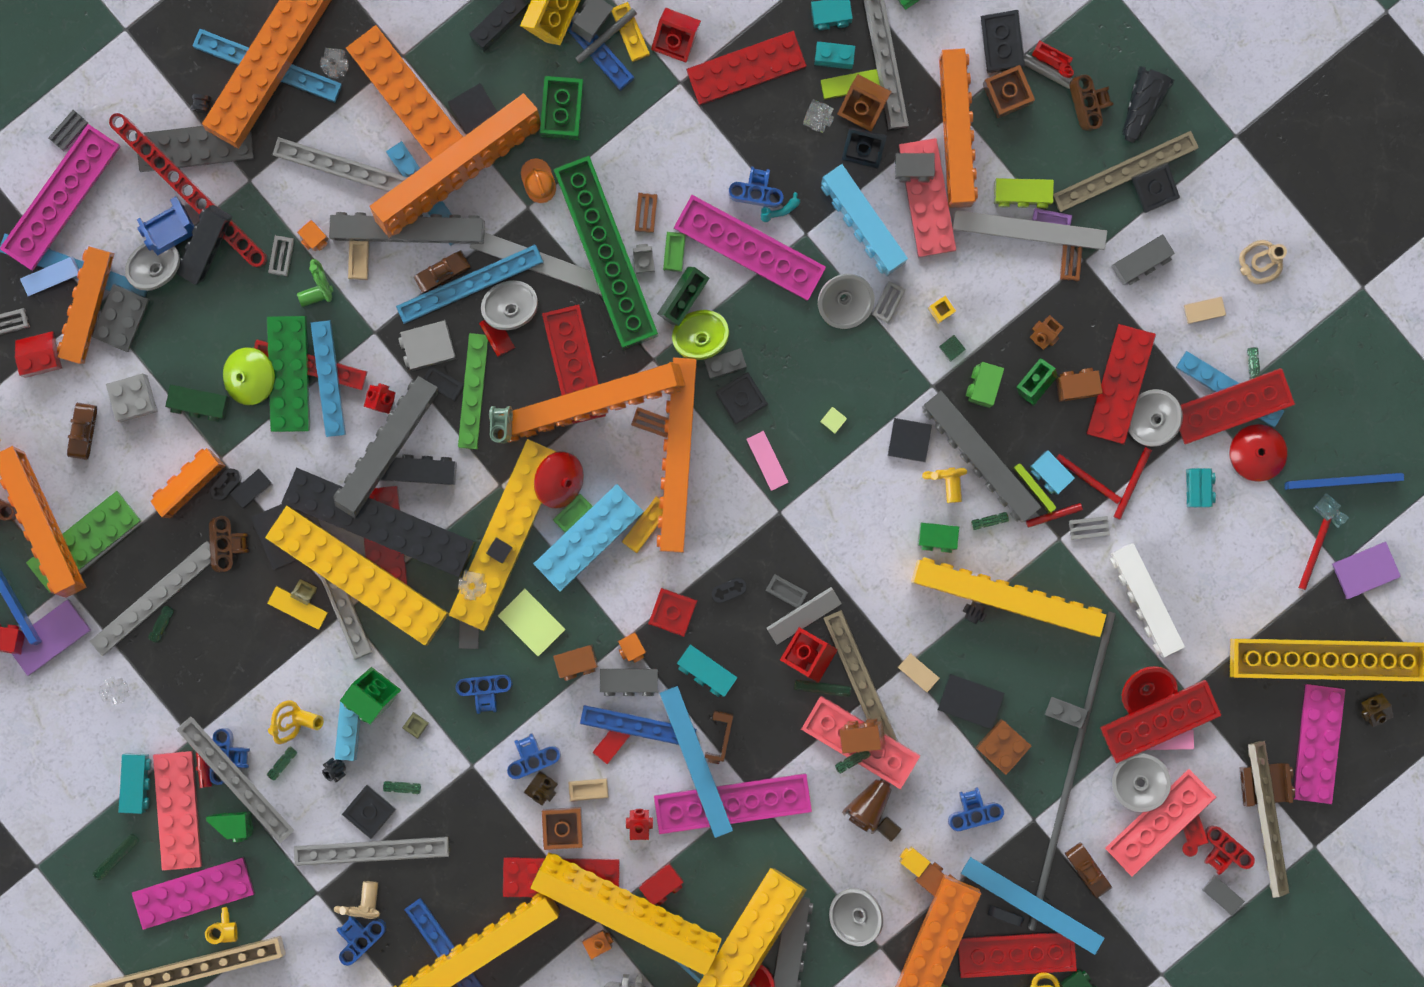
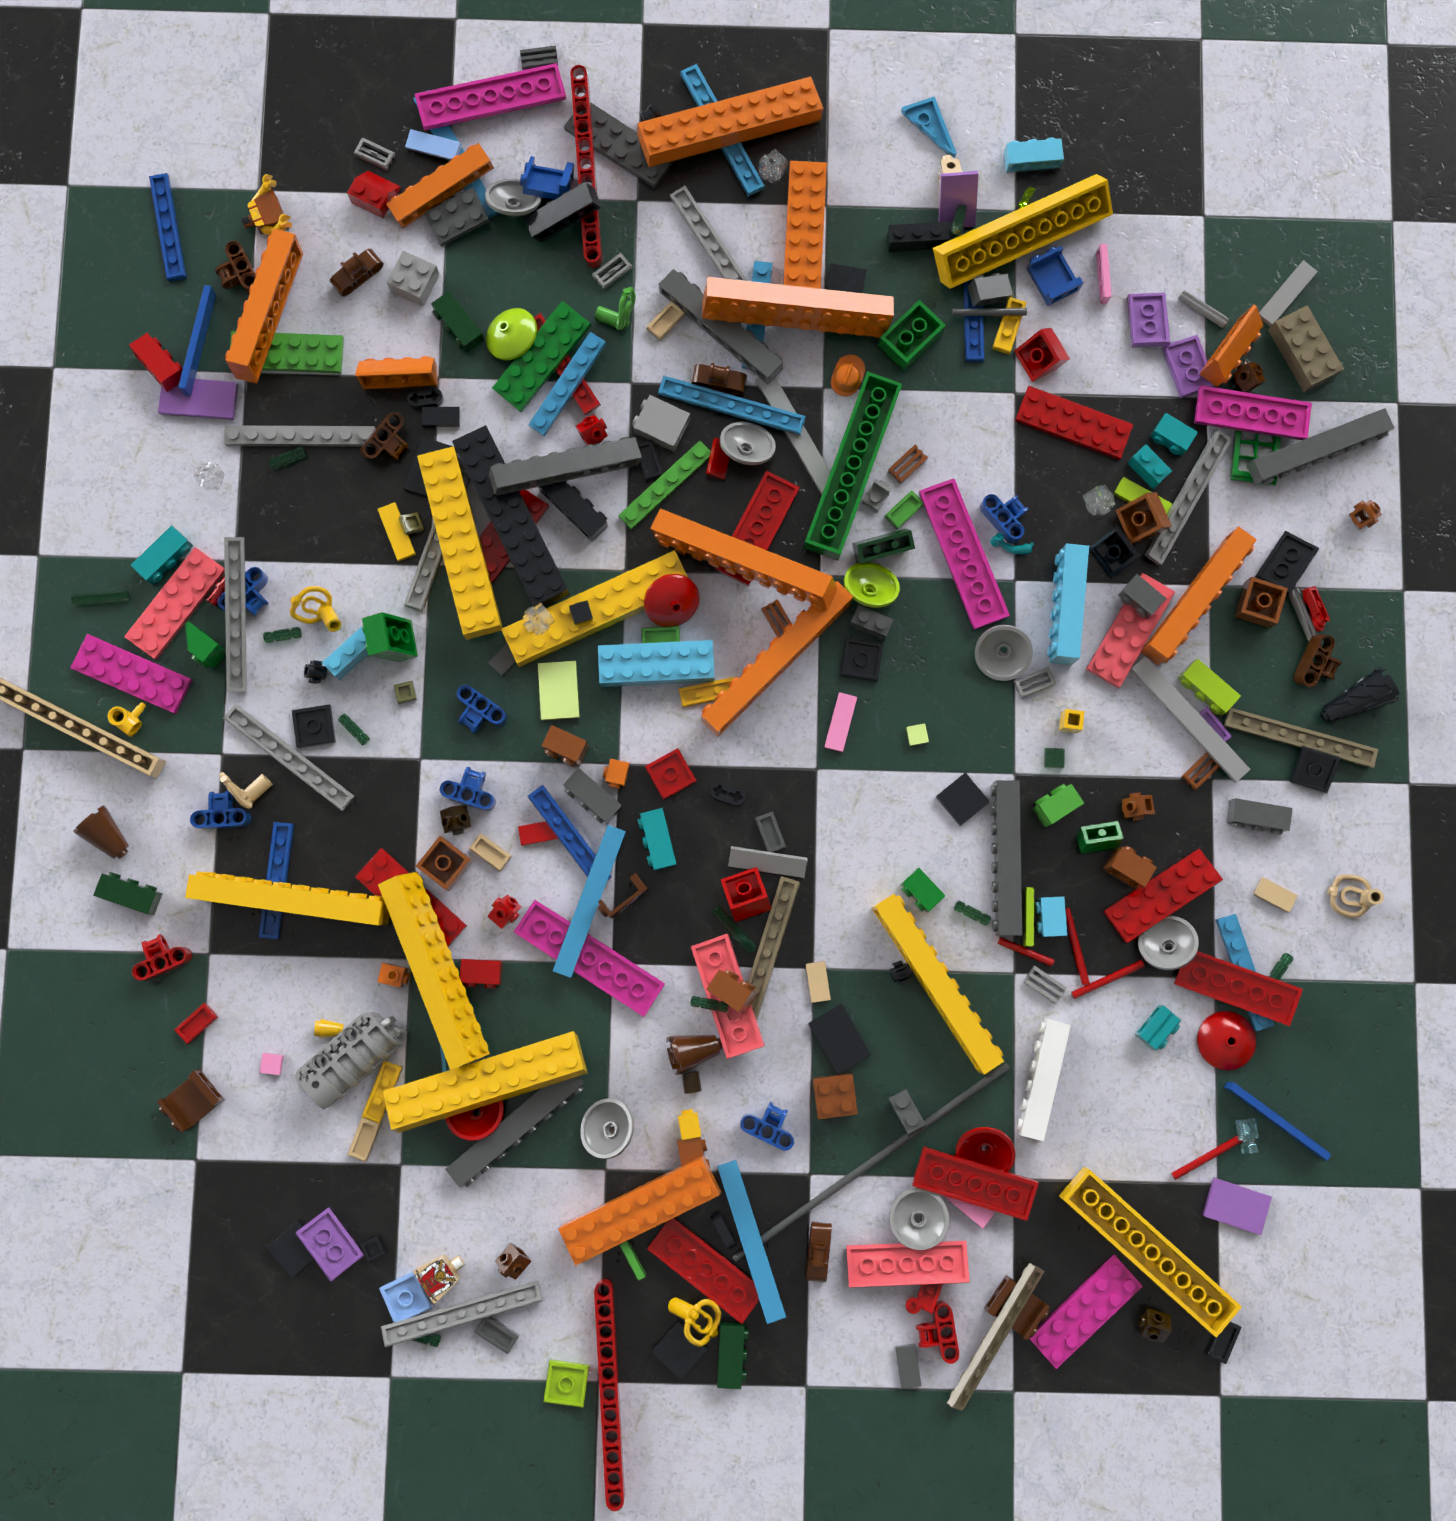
camera: 40 degrees right, 5 degrees down
orange brick [297,220,329,251] -> none
sand green piece [489,406,513,444] -> none
yellow piece [922,467,967,503] -> none

